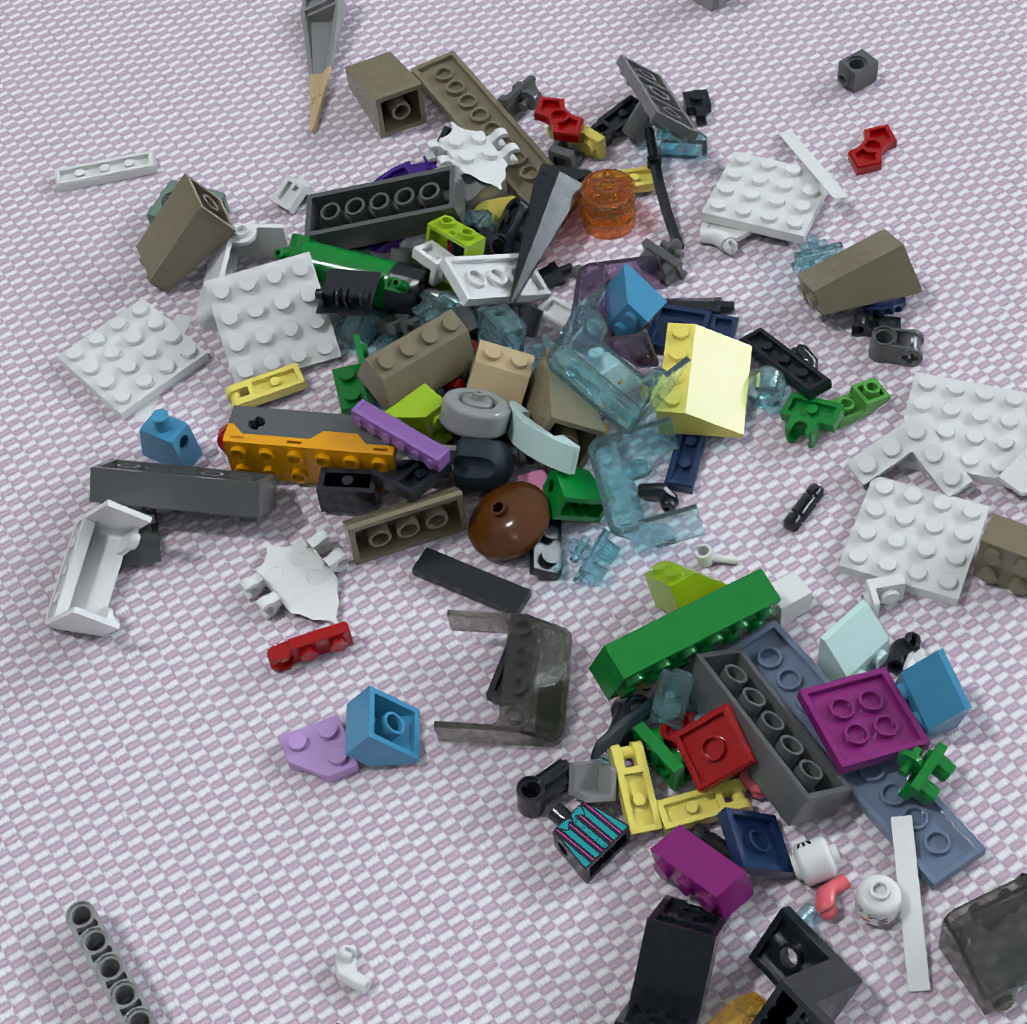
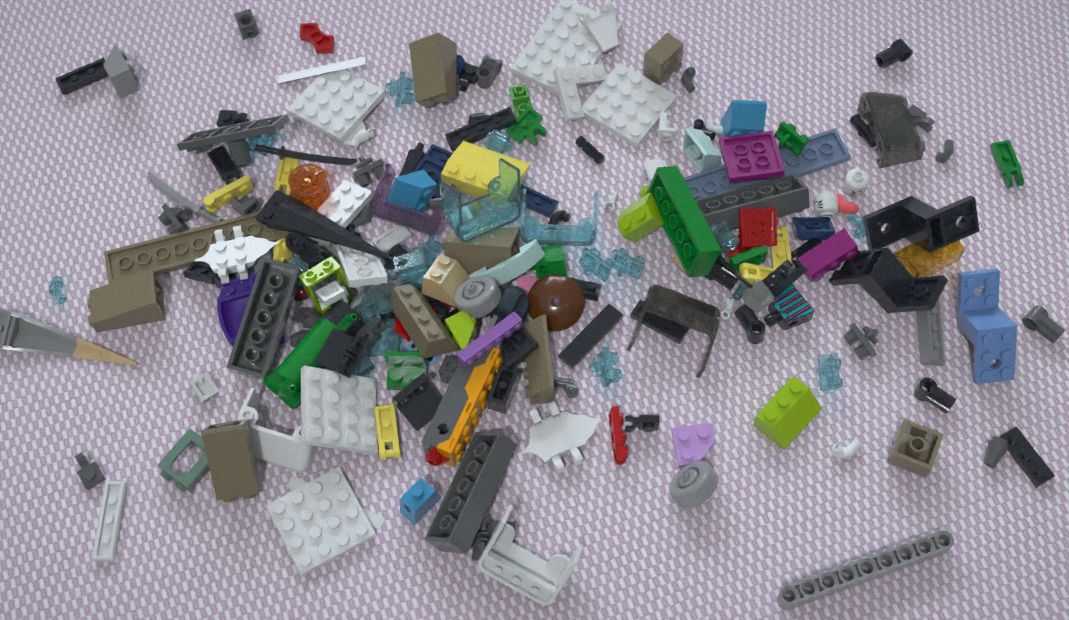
camera: 80 degrees left, 10 degrees up
dark azure slope [345,686,420,767] -> none
red tile [534,96,584,143] -> none
white sticker [891,815,931,992] -> none
none -> clear light blue arm [49,276,67,304]
none -> dark grey plate [74,452,106,490]
none -> light grey sword [147,172,223,223]
none -> white plate [306,180,374,246]
none -> black bracket [392,373,442,431]
none -> dark grey arm [554,377,578,398]
none -> clear light blue hips [589,347,622,387]
none -> clear light blue hips [609,248,645,280]
none -> black plate [624,415,659,432]
none -> light grey wheel [669,461,719,508]
none -> dark grey arm [681,67,696,93]
none -> white arm [721,297,735,319]
none -> lime slope [753,376,822,450]
none -> black hinge [762,257,808,297]
none -> clear light blue hips [816,353,843,391]
none -> dark grey hips [843,323,879,360]

